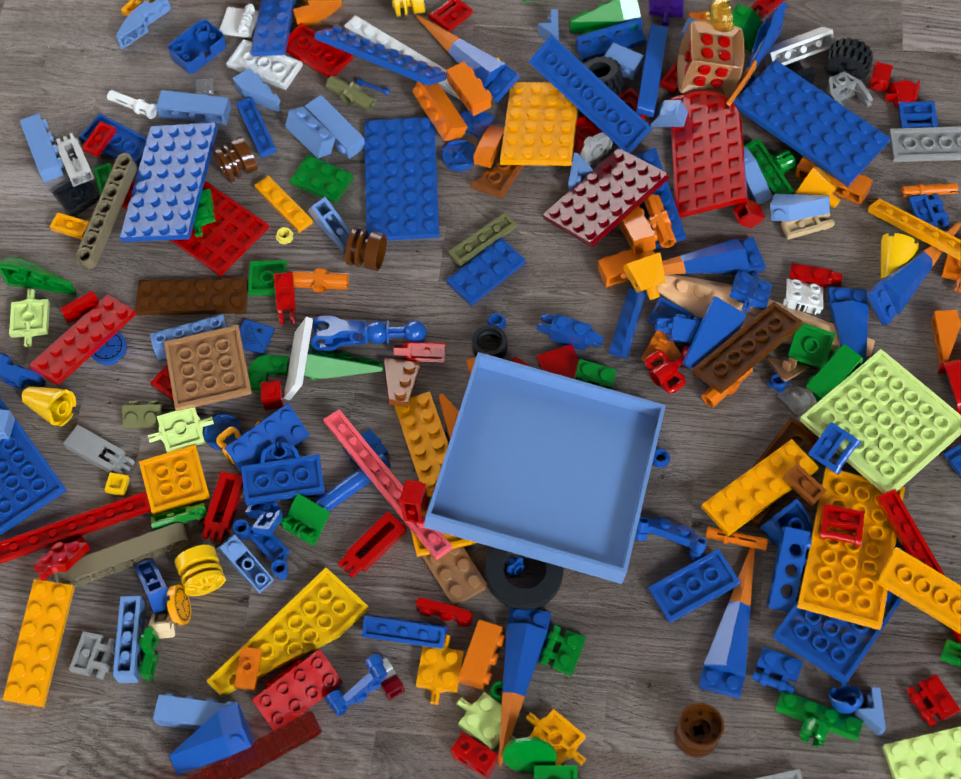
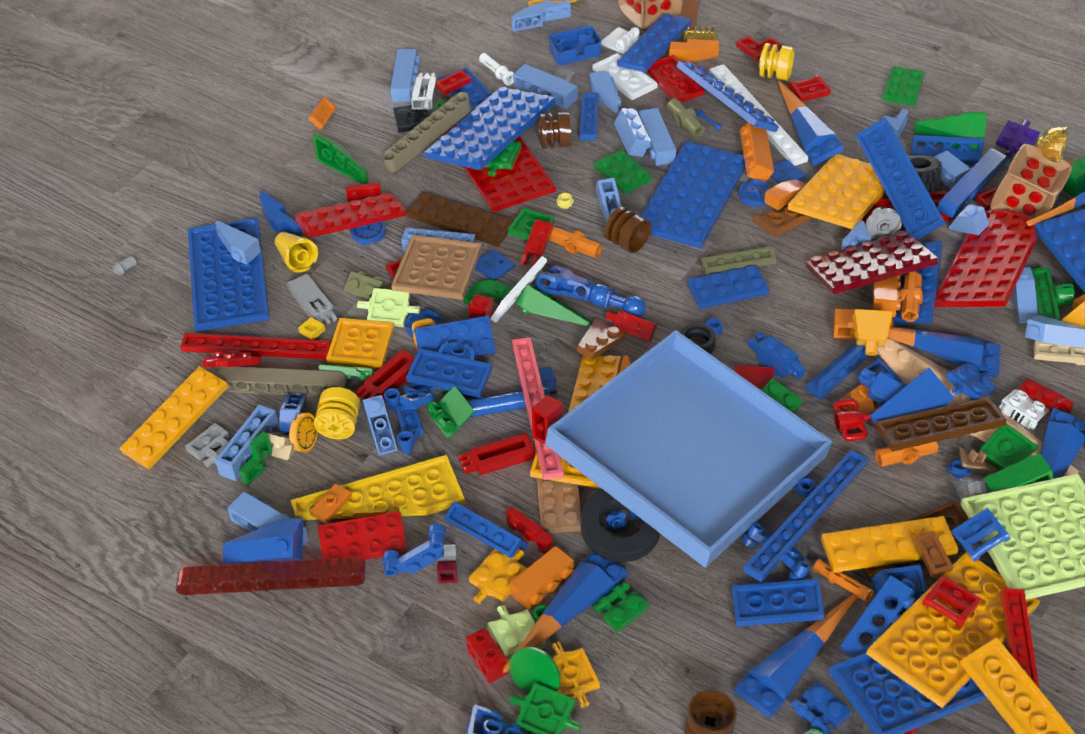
camera: 25 degrees right, 15 degrees down
yellowish green plate [9,289,50,347] -> none
light orange plate [49,212,89,240] -> none
light orange plate [254,176,313,233] -> none
orange brick [446,61,492,116] -> none
red brick [733,200,765,229] -> none
none -> blue plate [743,450,869,582]

